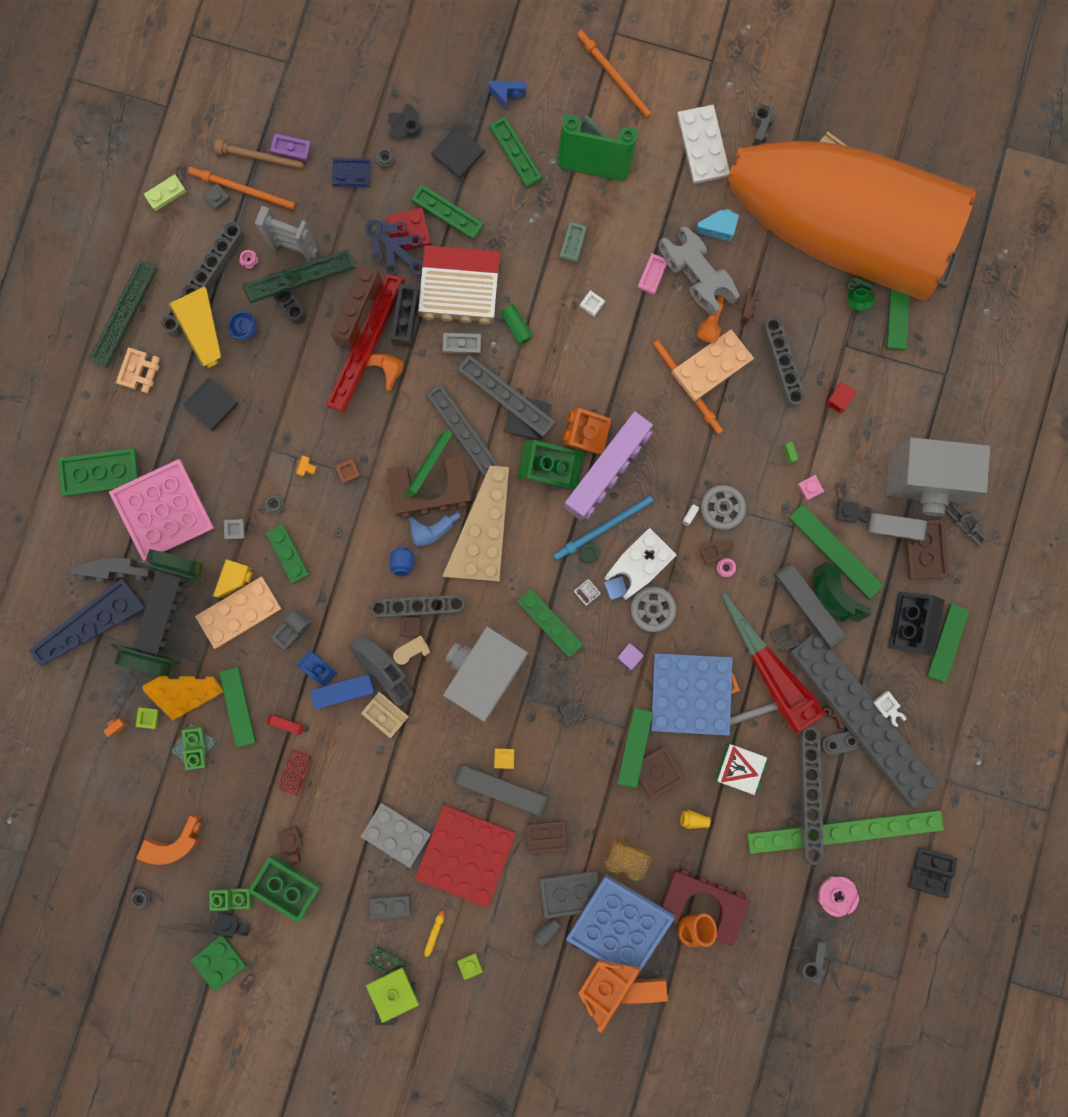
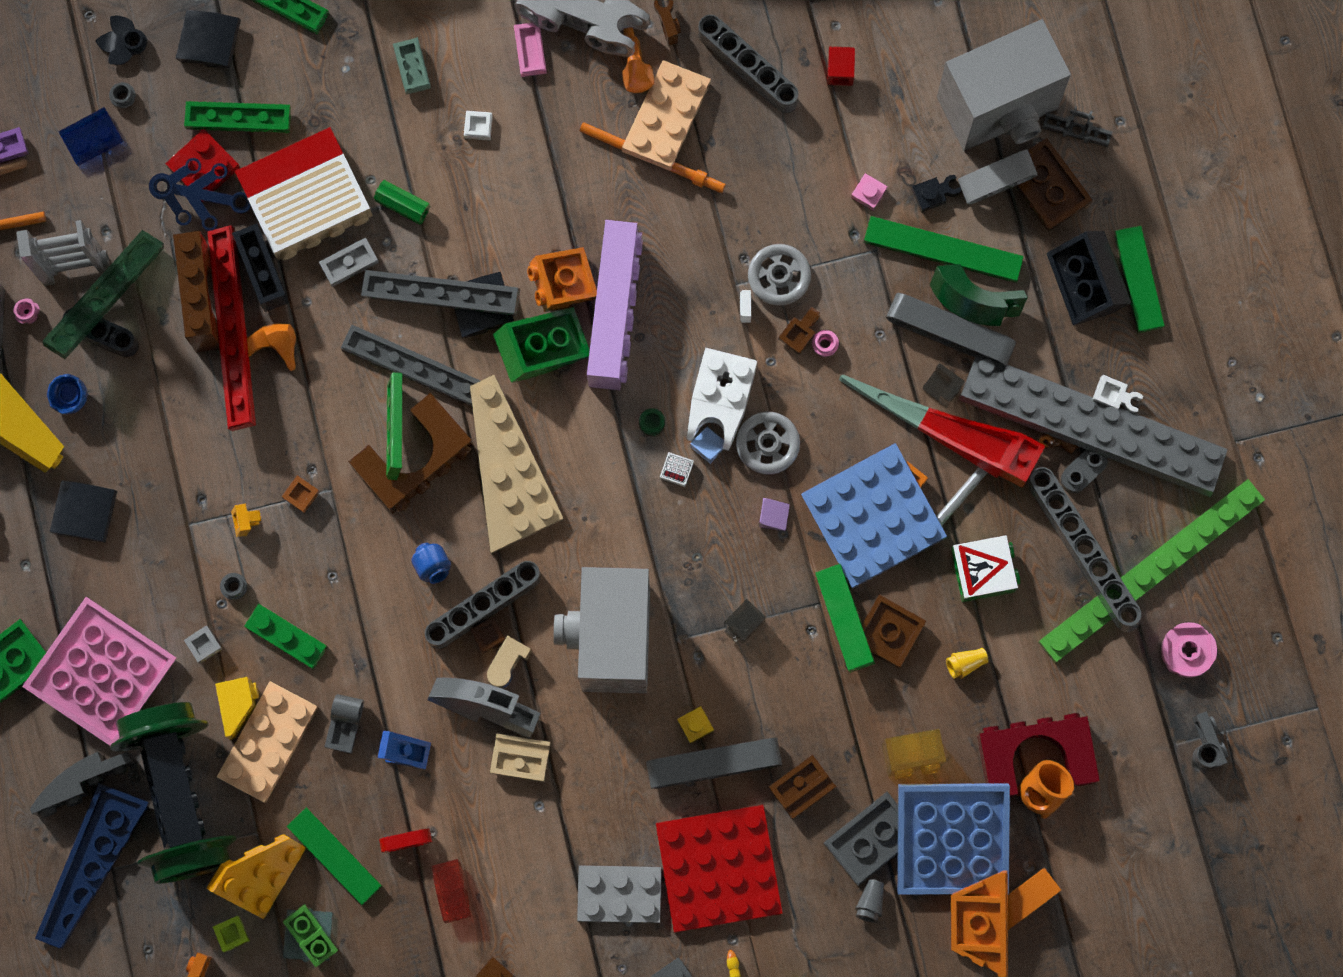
camera: 25 degrees left, 5 degrees down
blue slope [310,674,375,710] -> none
medium blue animal [408,512,461,547] -> none
green plate [517,589,583,658] -> none
dark azure bar [553,496,654,561] -> none
bright green tile [782,442,799,465] -> none
black slope [908,847,957,899] -> none

